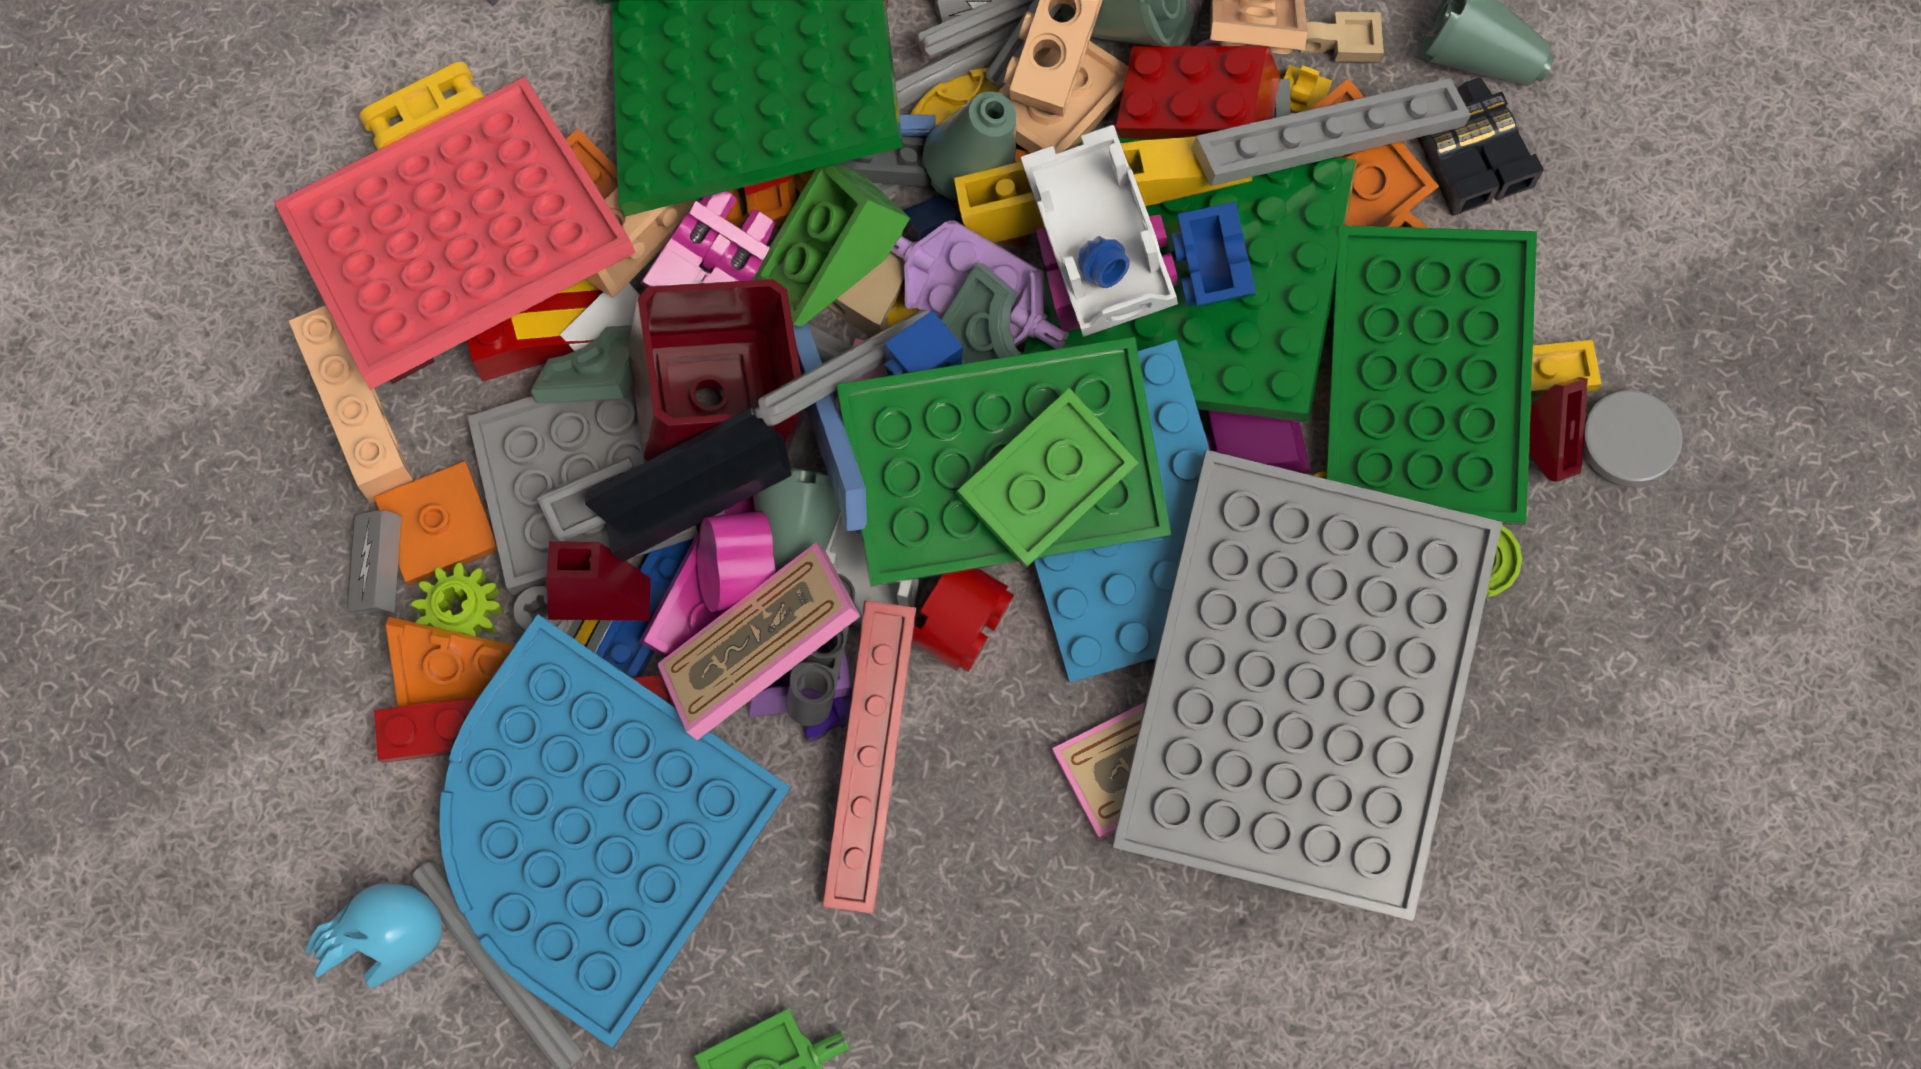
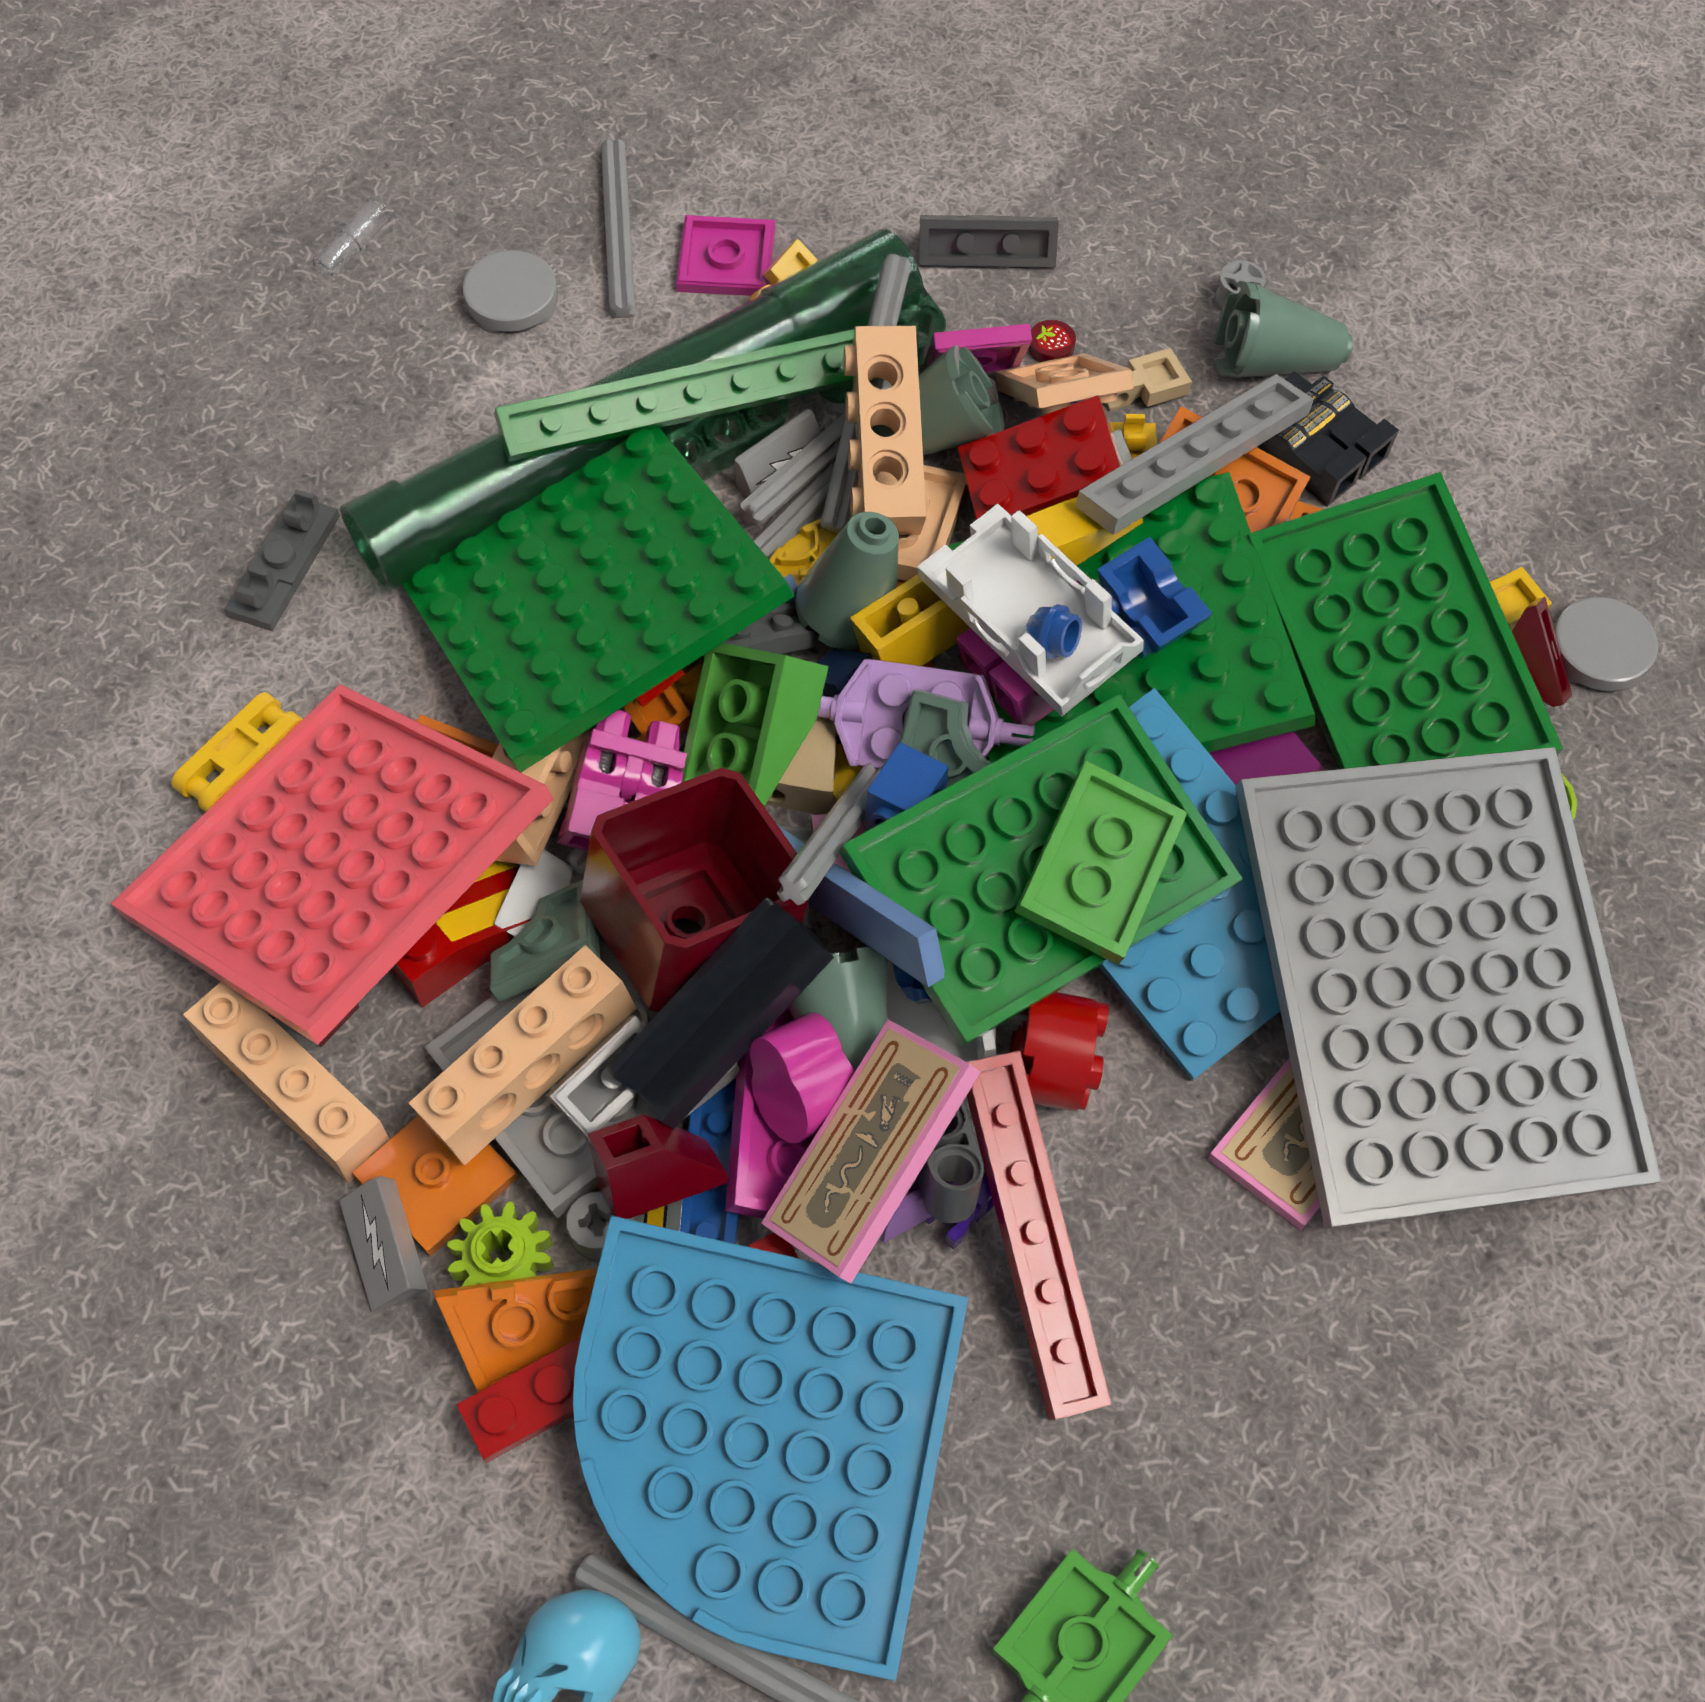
camera: 25 degrees left, 10 degrees down
none -> light nougat brick [409,945,637,1166]

